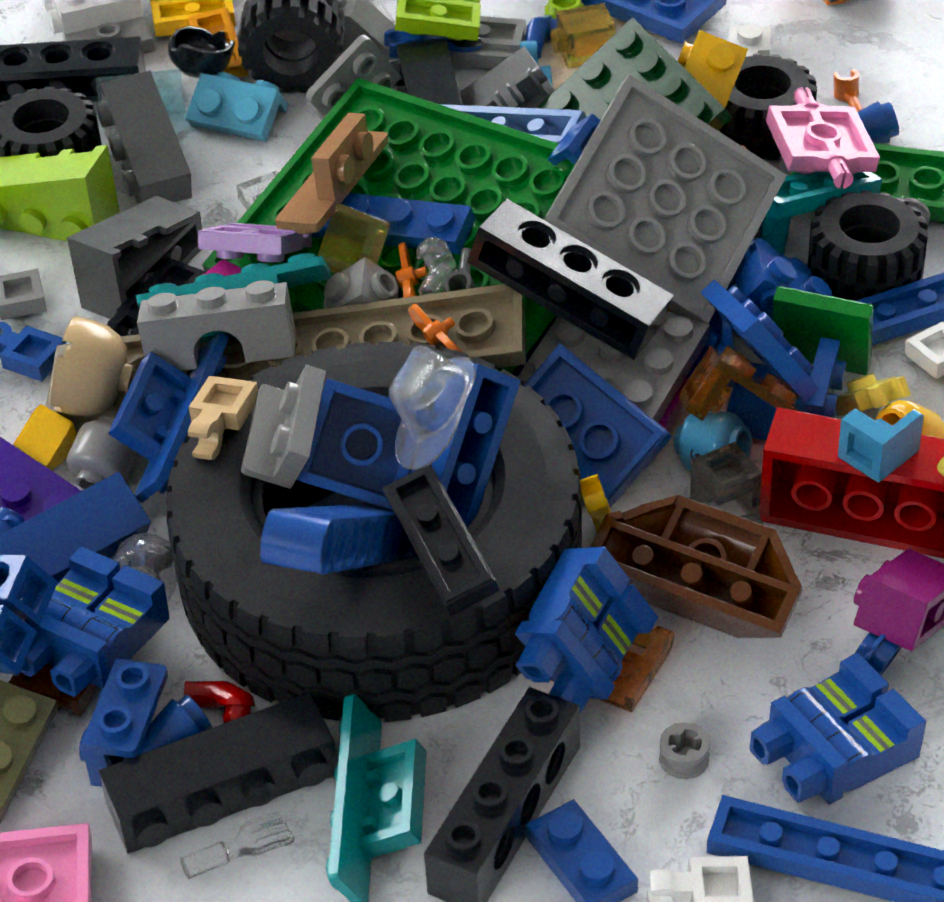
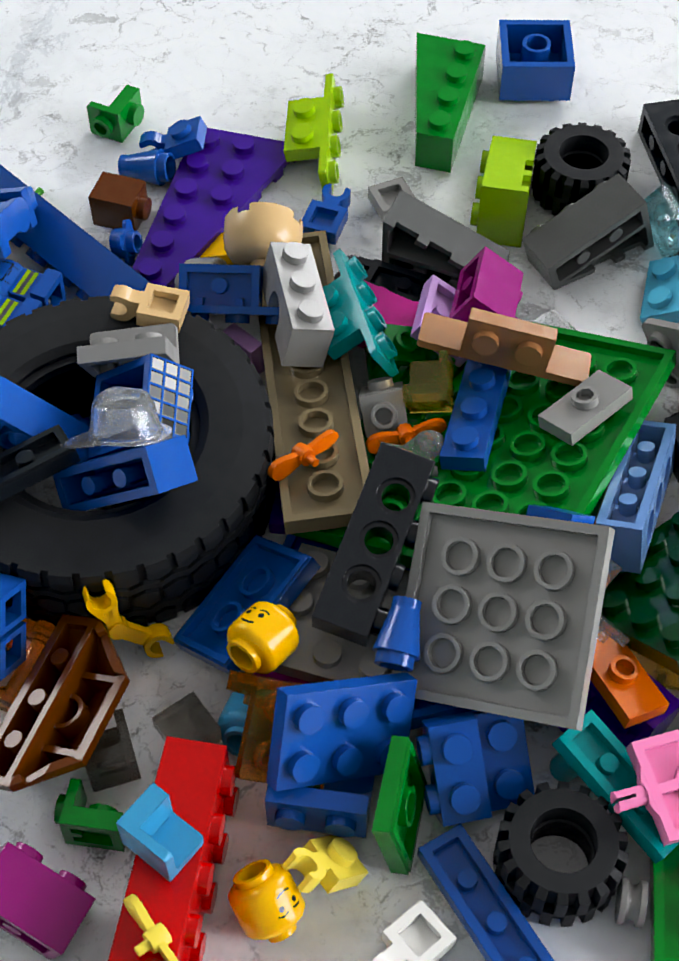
camera: 80 degrees right, 10 degrees up
none -> green bracket [54,778,125,852]
none -> yellow head [226,601,299,674]
none -> blue cone [372,596,422,672]
none -> magenta brick [449,246,524,322]
none -> light grey plate [538,370,633,446]

